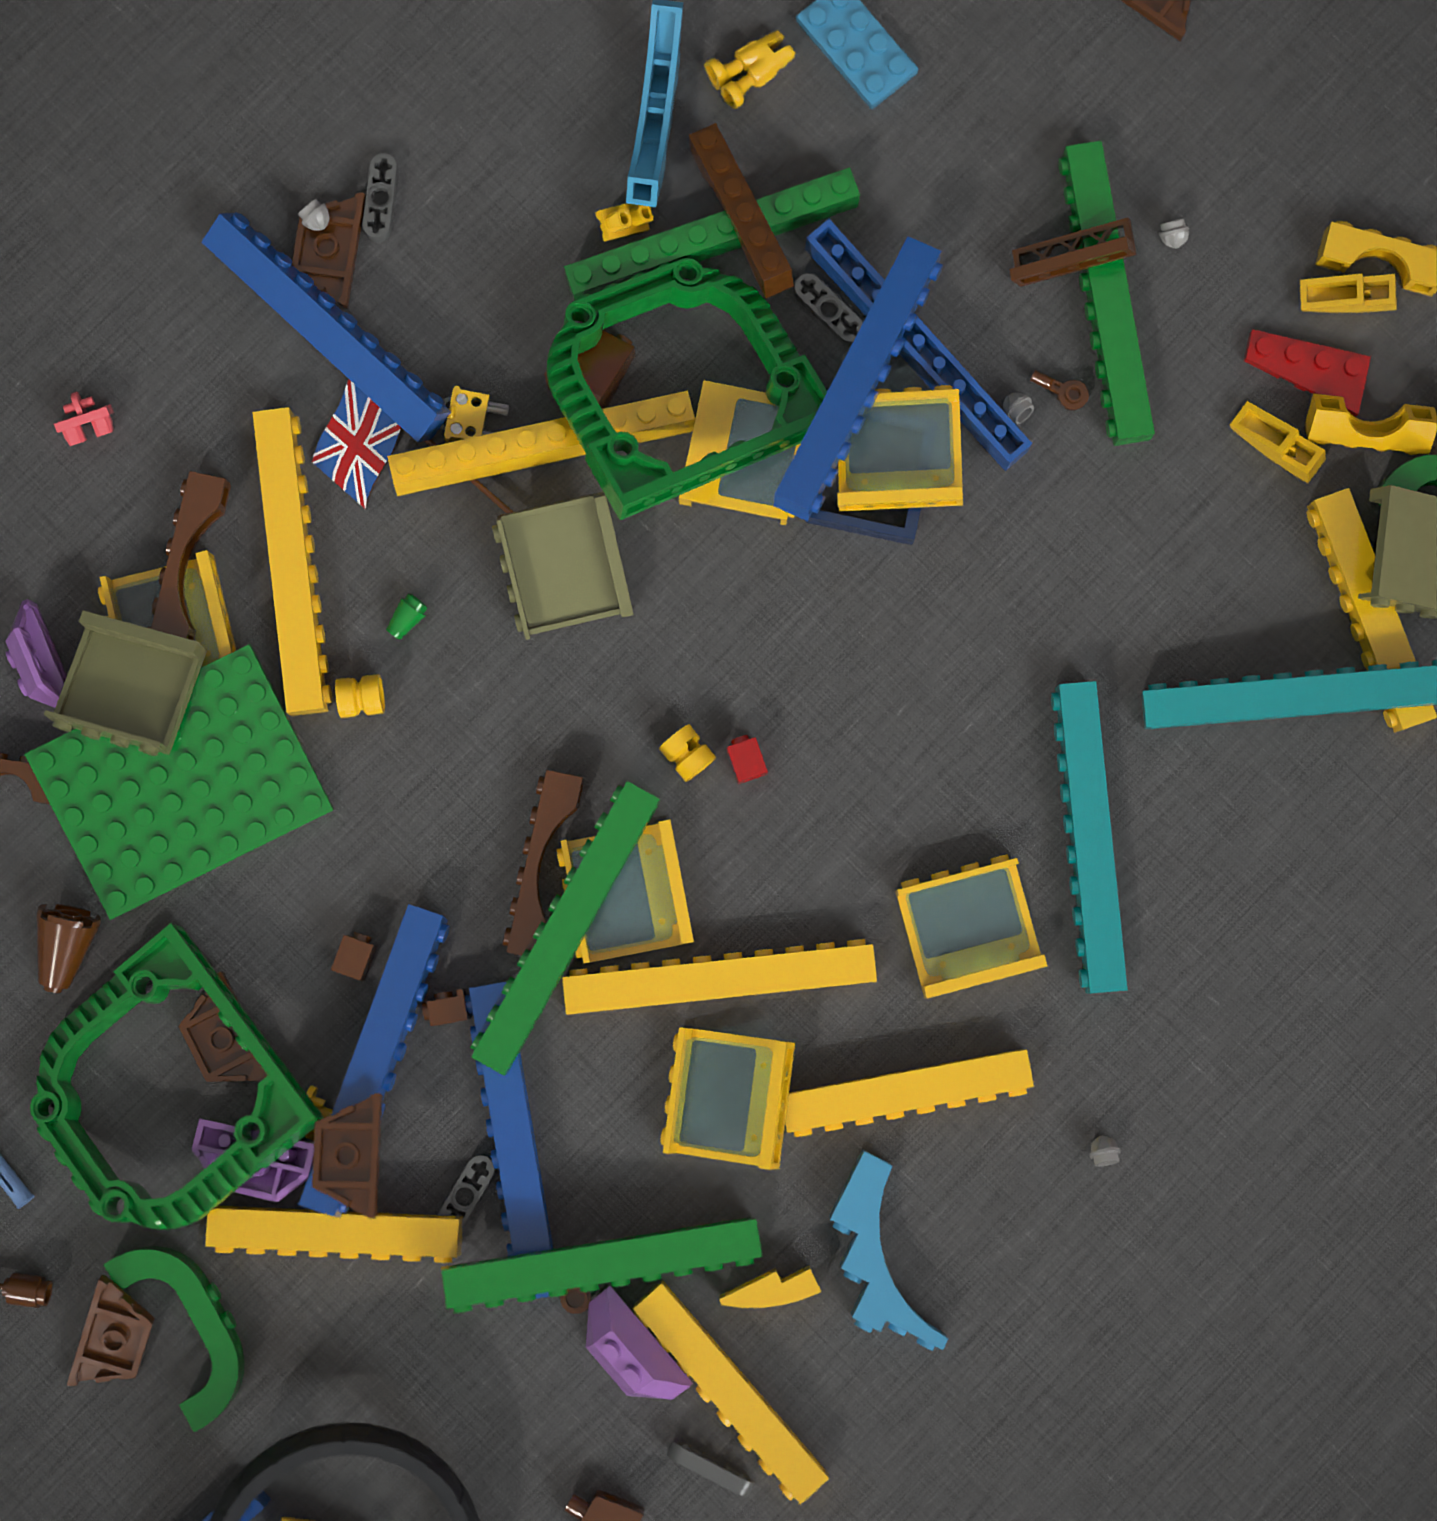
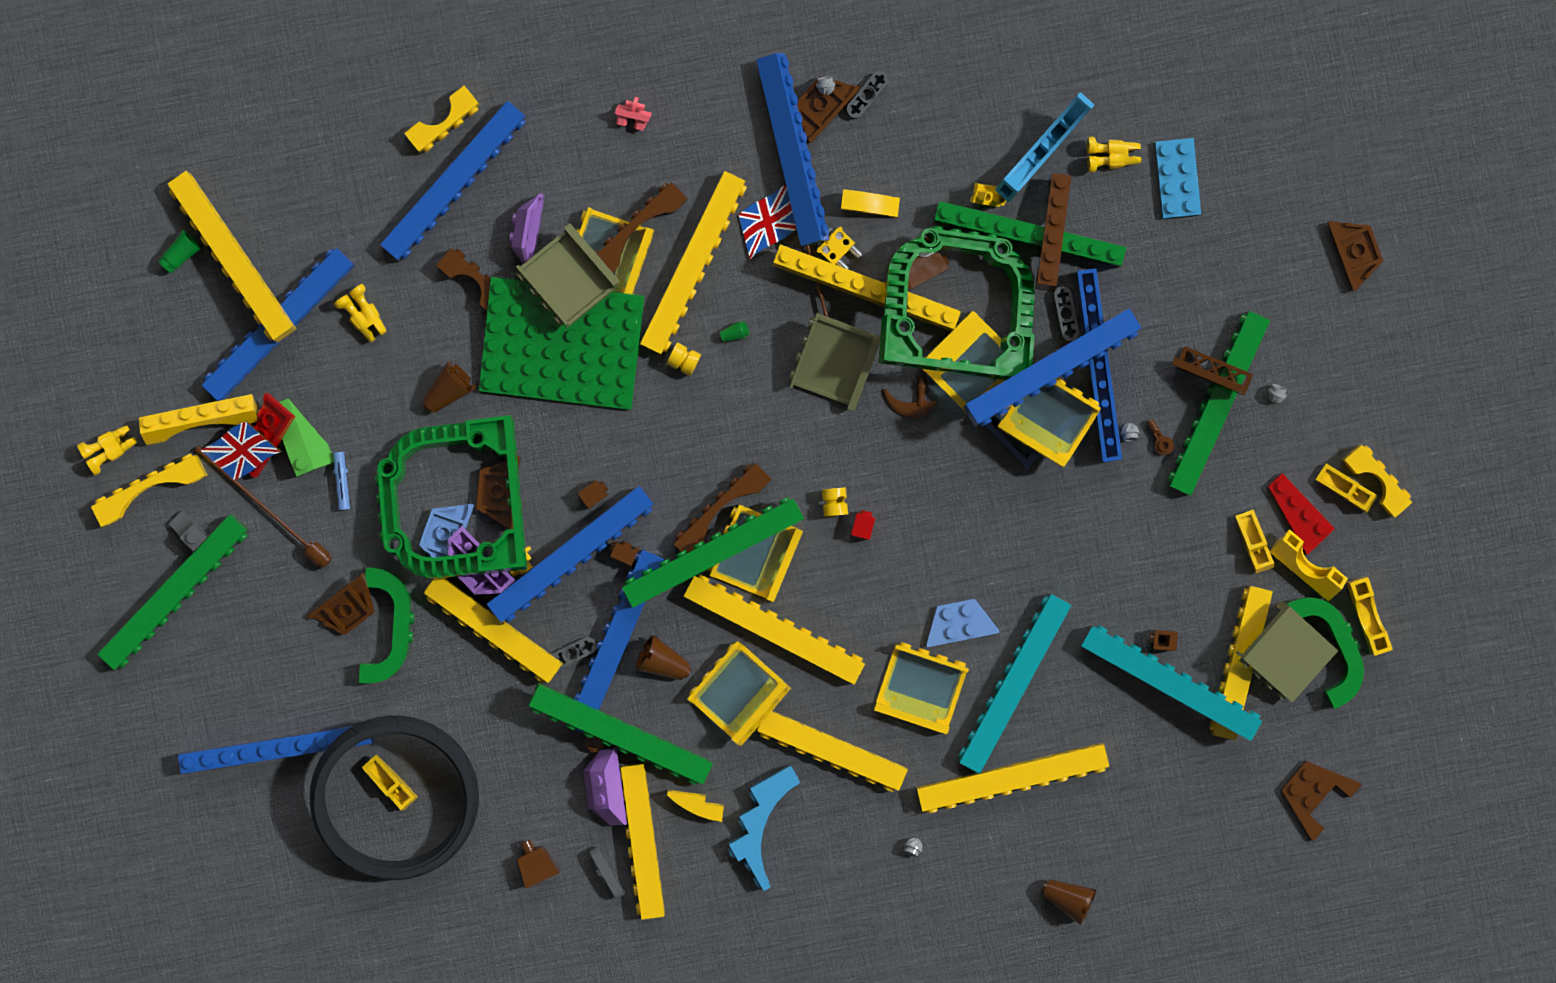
camera: 30 degrees right, 5 degrees up
reddish brown wing [312,1093,382,1219] -> none
none -> medium blue wing [419,504,474,557]
none -> reddish brown cone [636,635,691,680]
none -> yellow slope [841,189,900,217]
none -> reddish brown piece [884,378,937,418]
none -> yellow brick [916,743,1109,814]
none -> medium blue wing [926,599,1000,647]
none -> reddish brown cone [1041,879,1097,925]
none -> reddish brown brick [1148,629,1178,651]

